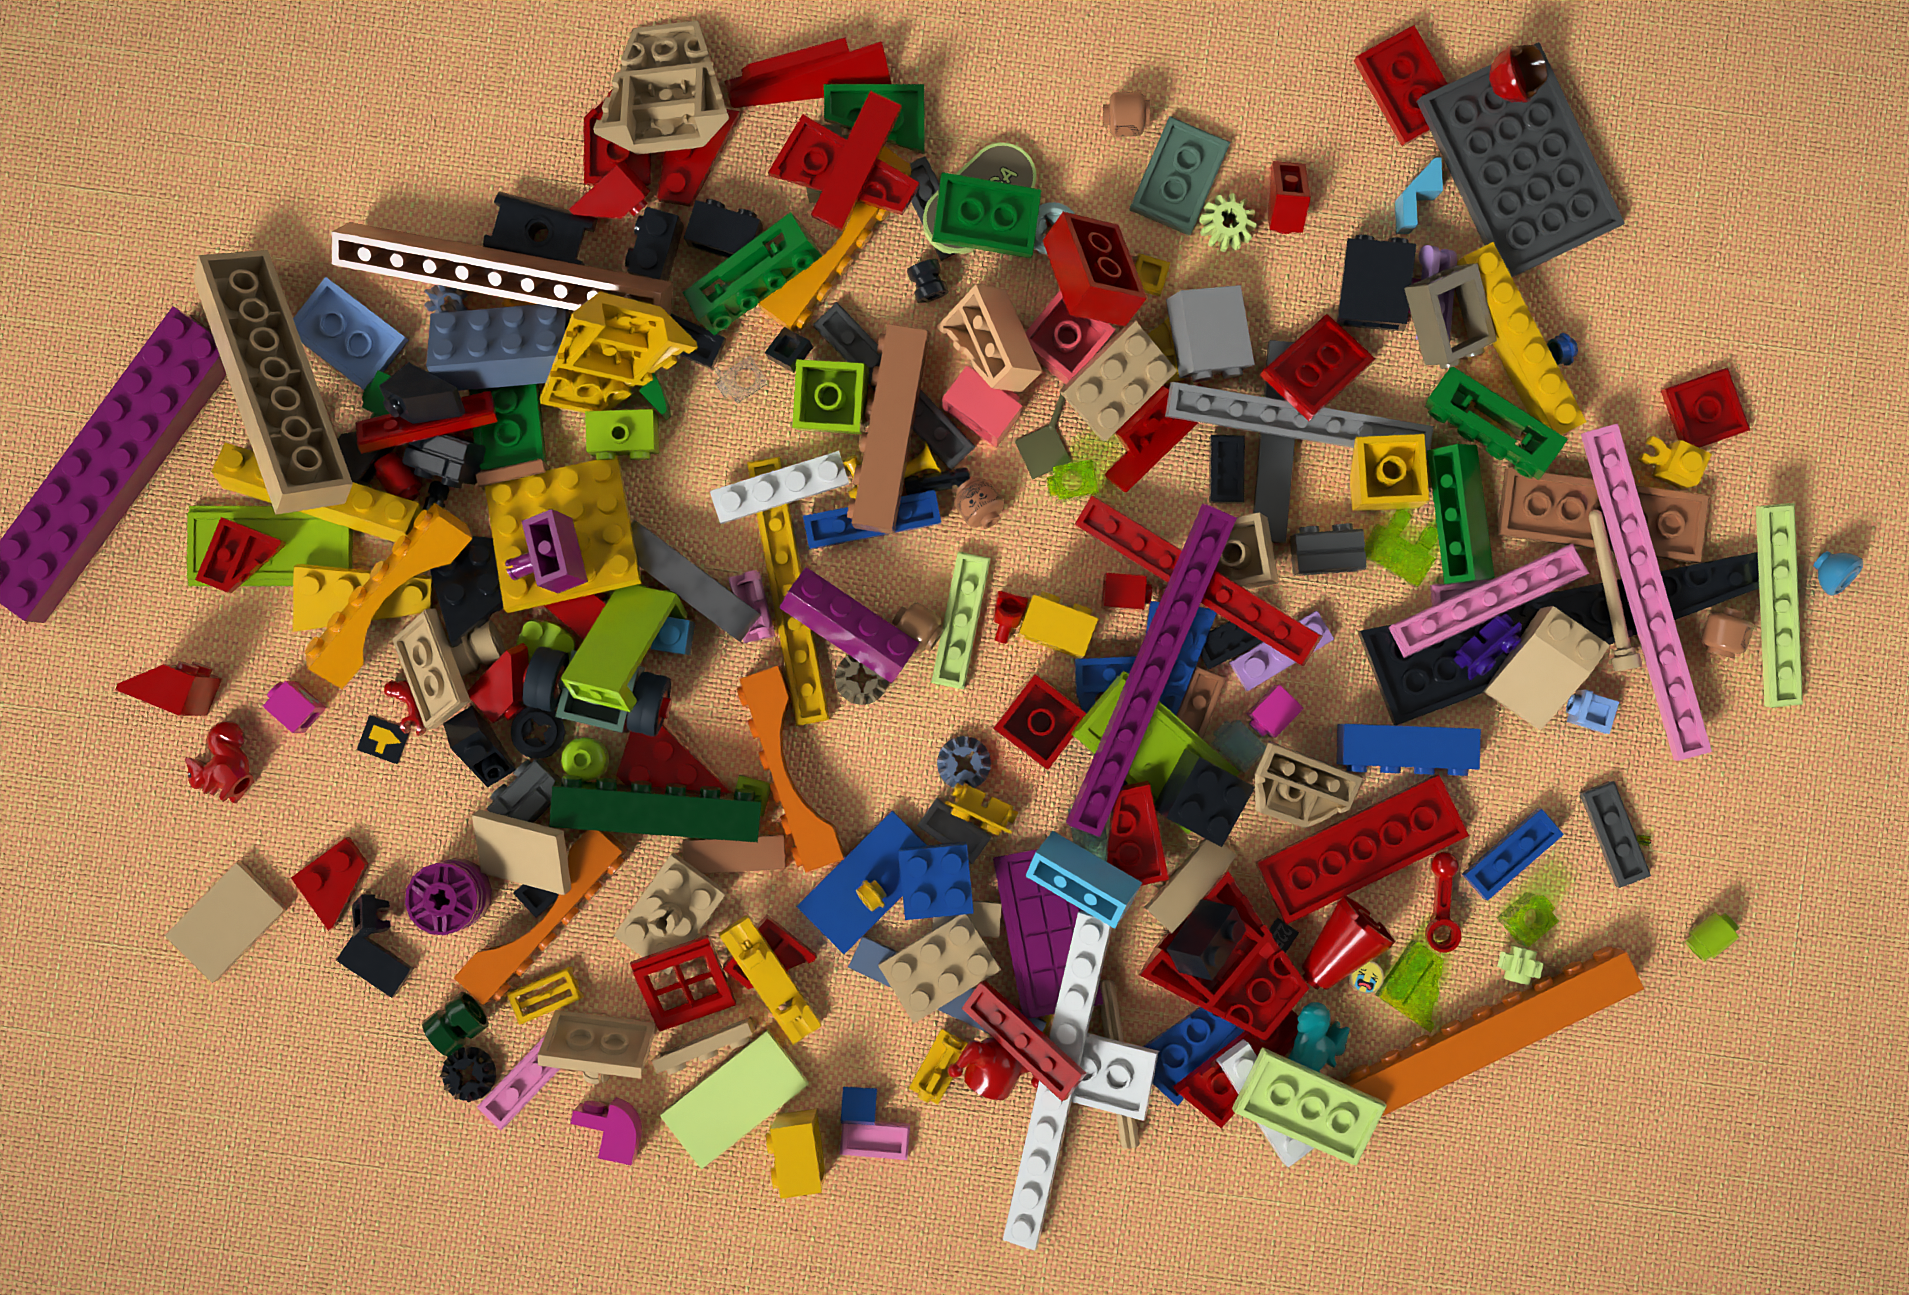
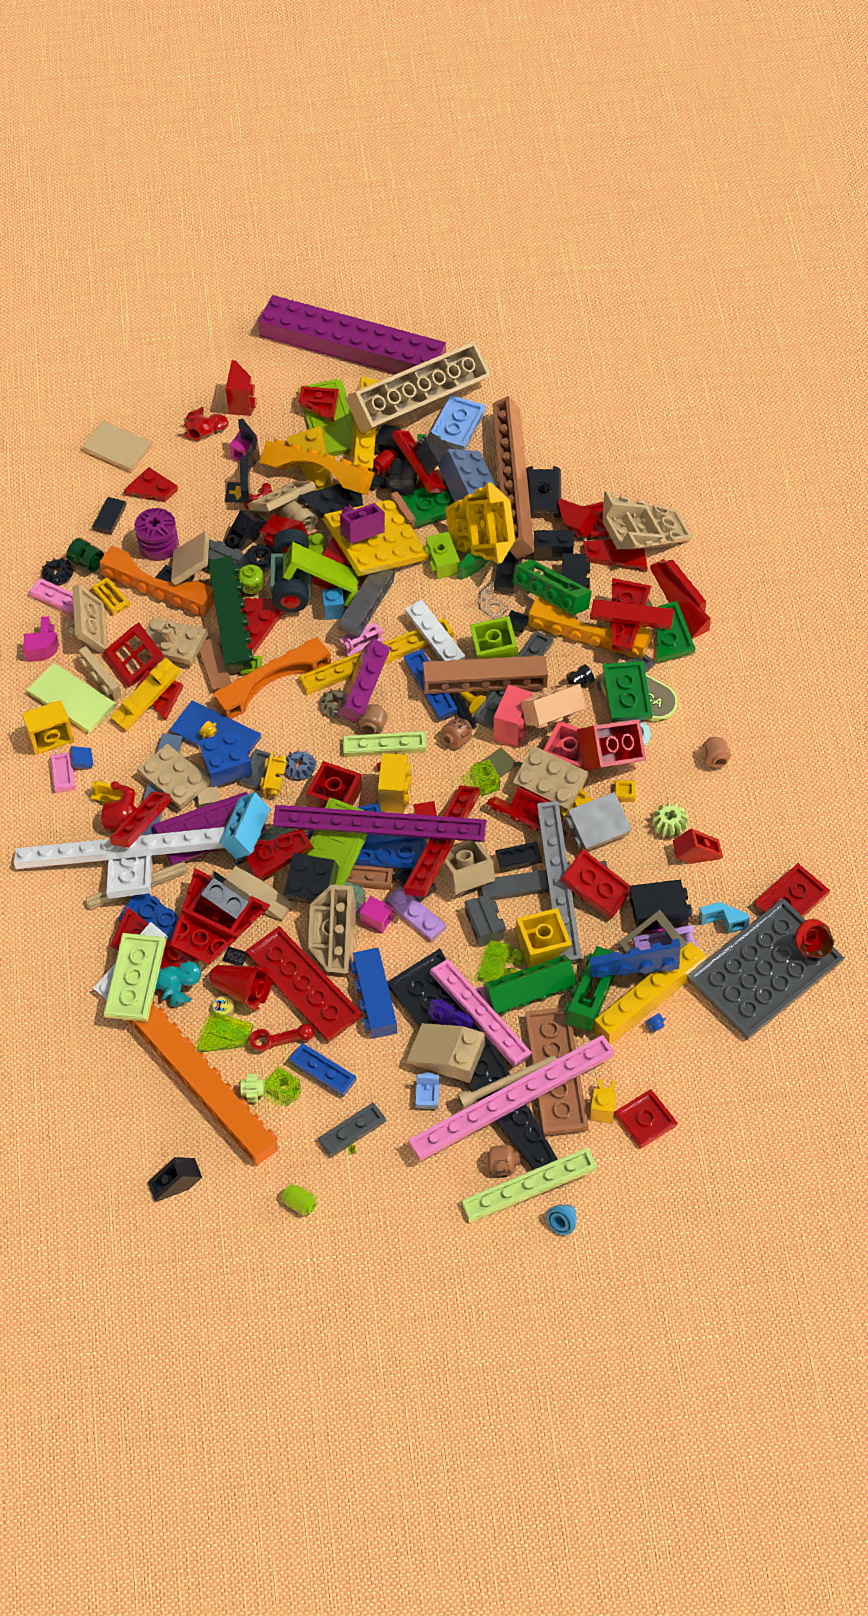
camera: 80 degrees right, 30 degrees down
black tile [352,894,391,937] -> none
sand blue gear [424,284,468,313] -> none
sand green tile [1129,116,1230,236] -> none
none -> black slope [148,1157,203,1201]
none -> black piece [238,419,260,502]
none -> blue wing [590,938,680,978]

